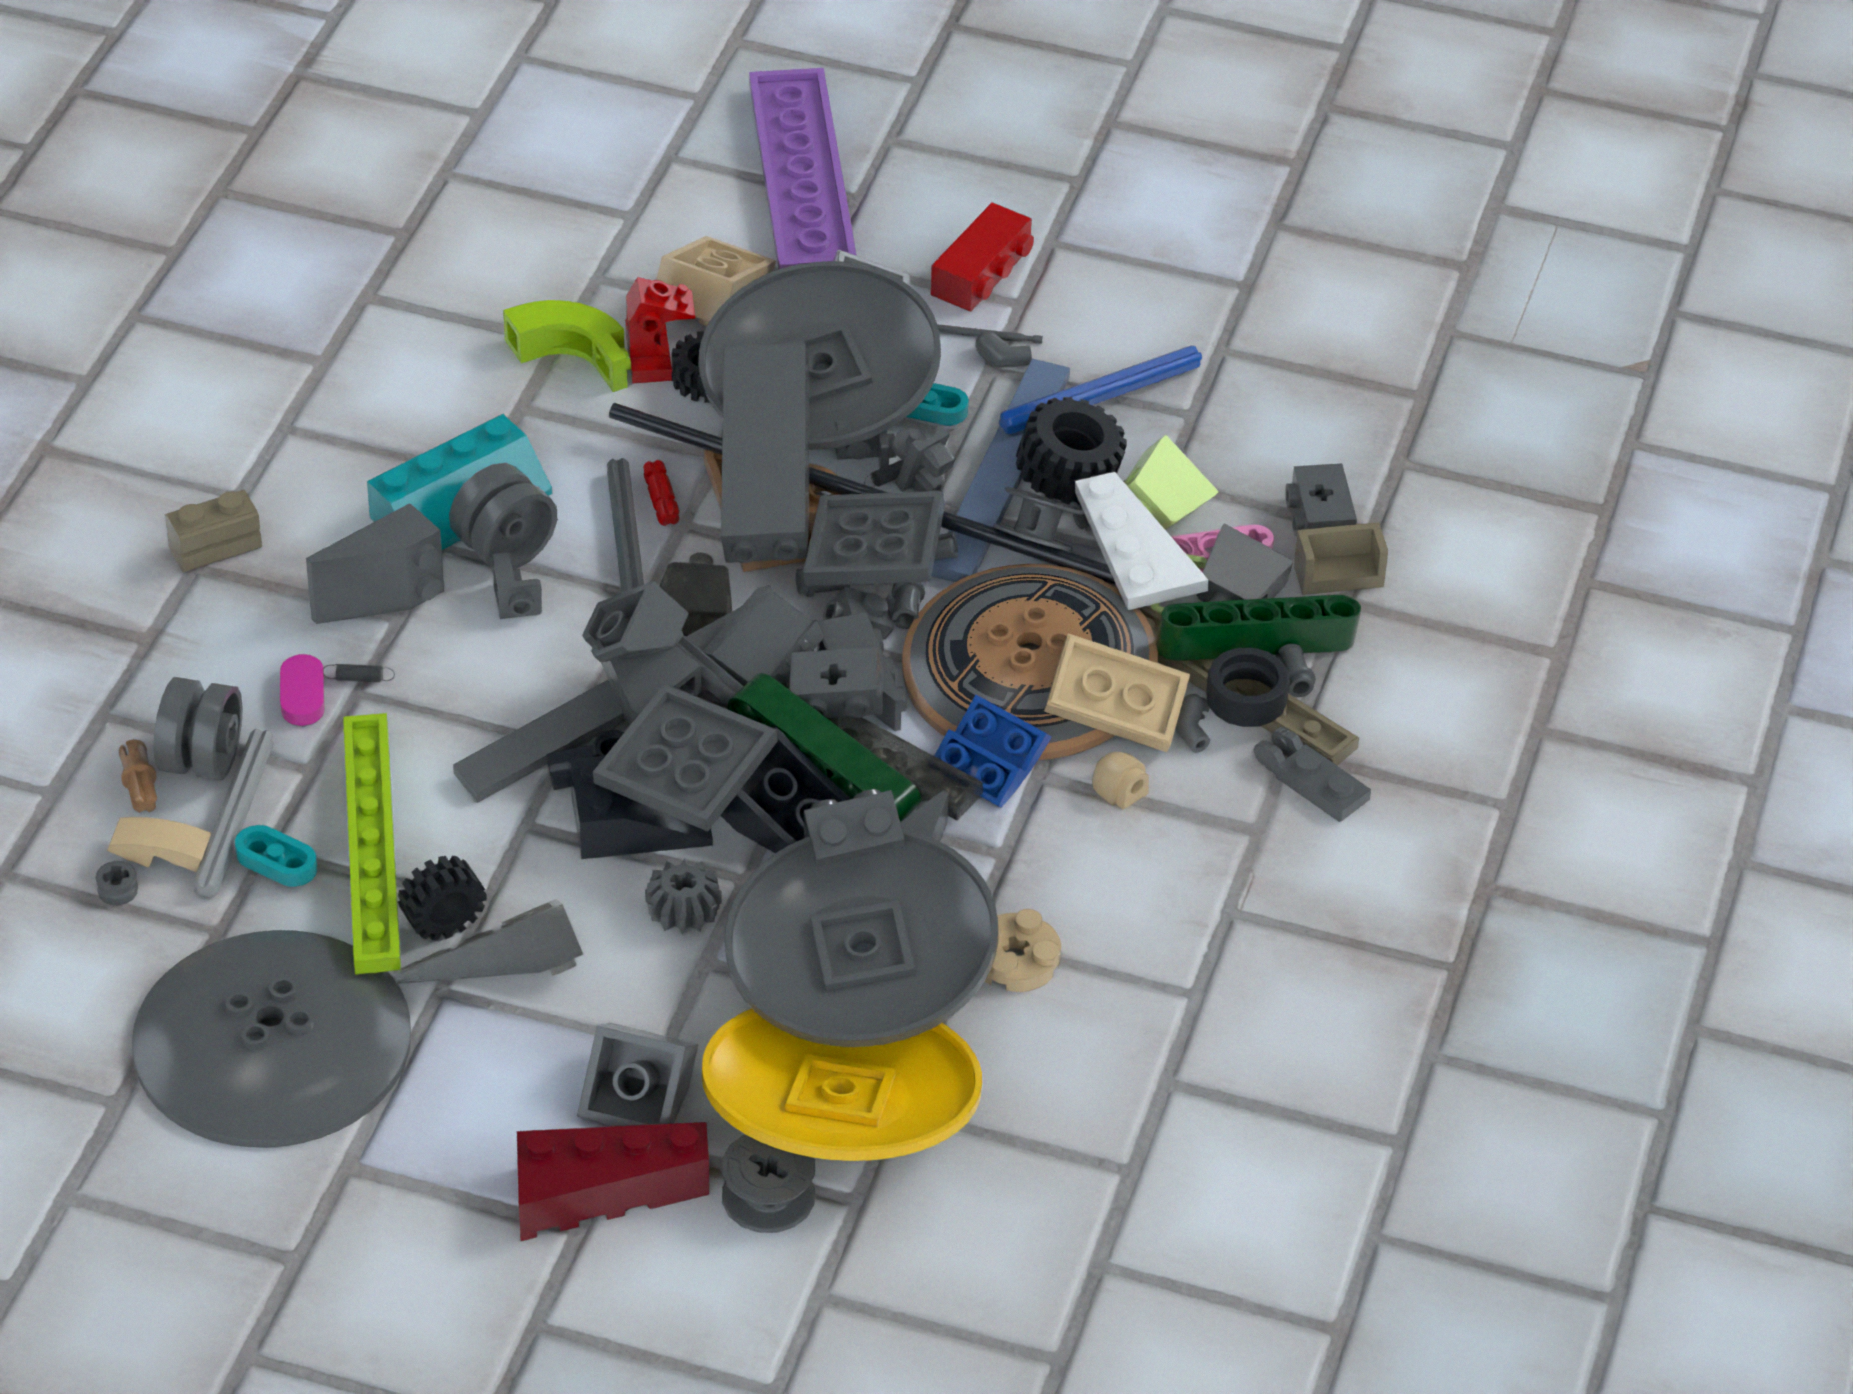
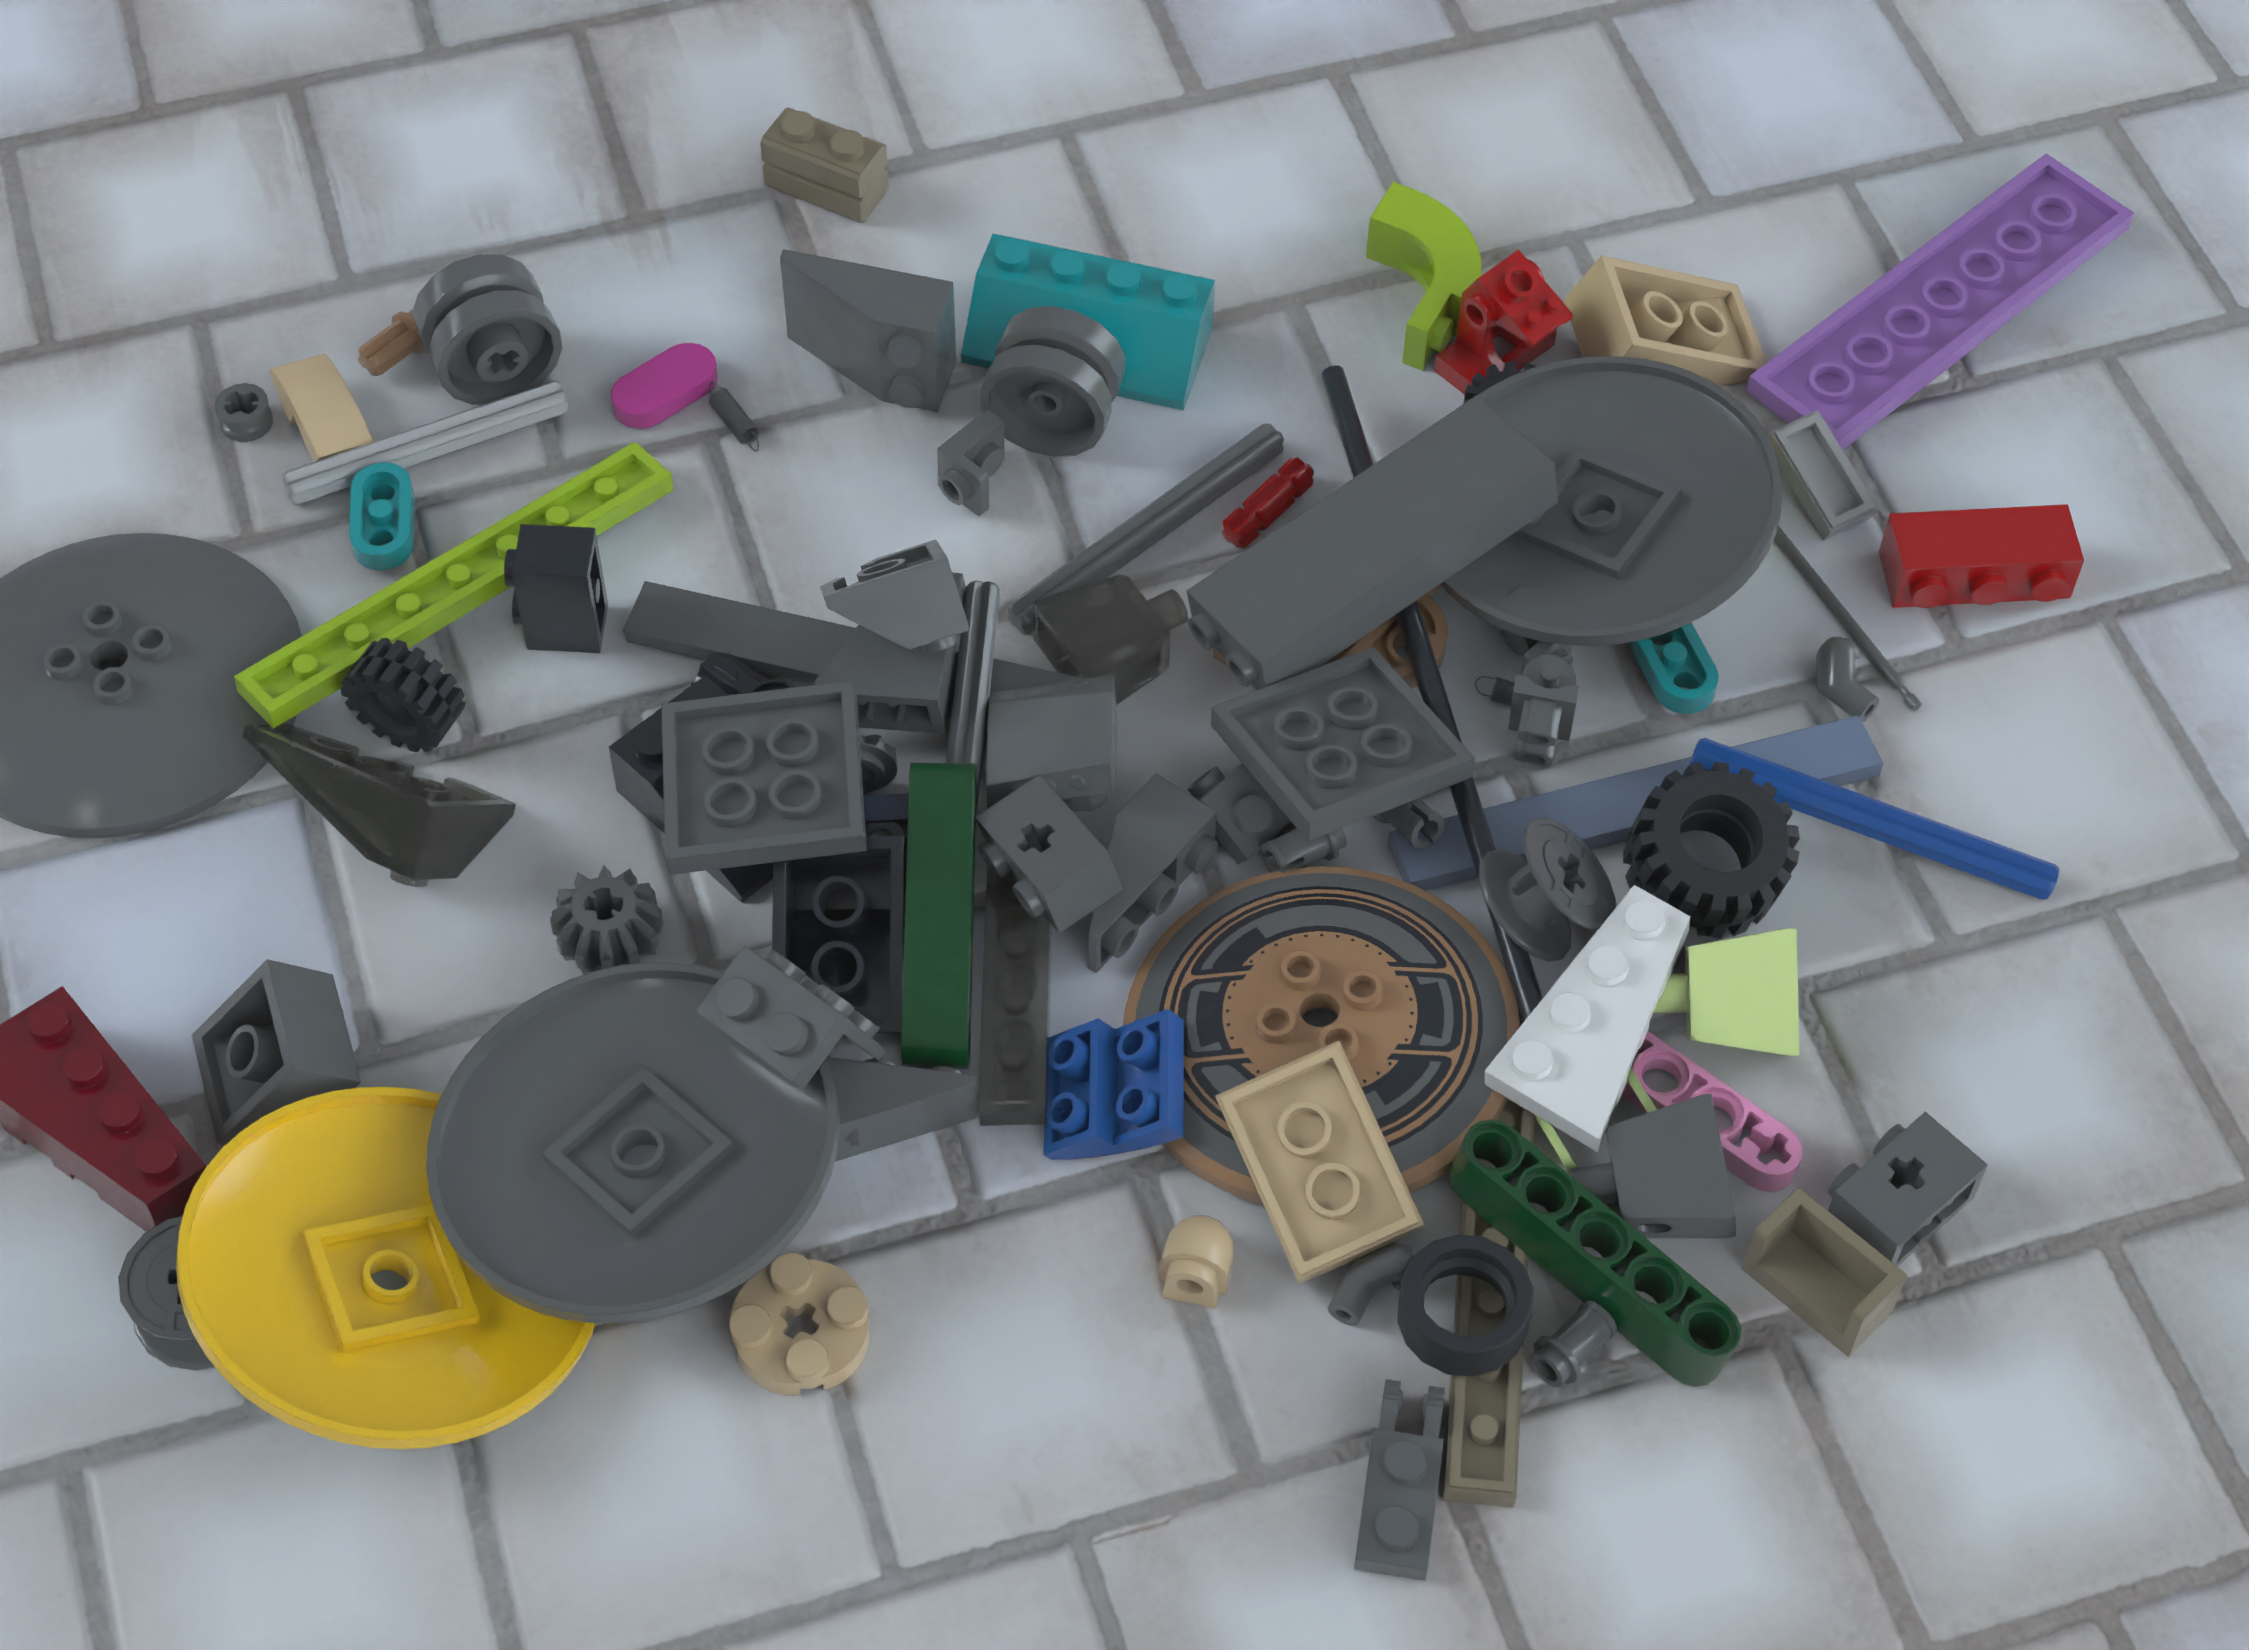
camera: 55 degrees right, 10 degrees up
none -> black brick [504,524,608,653]

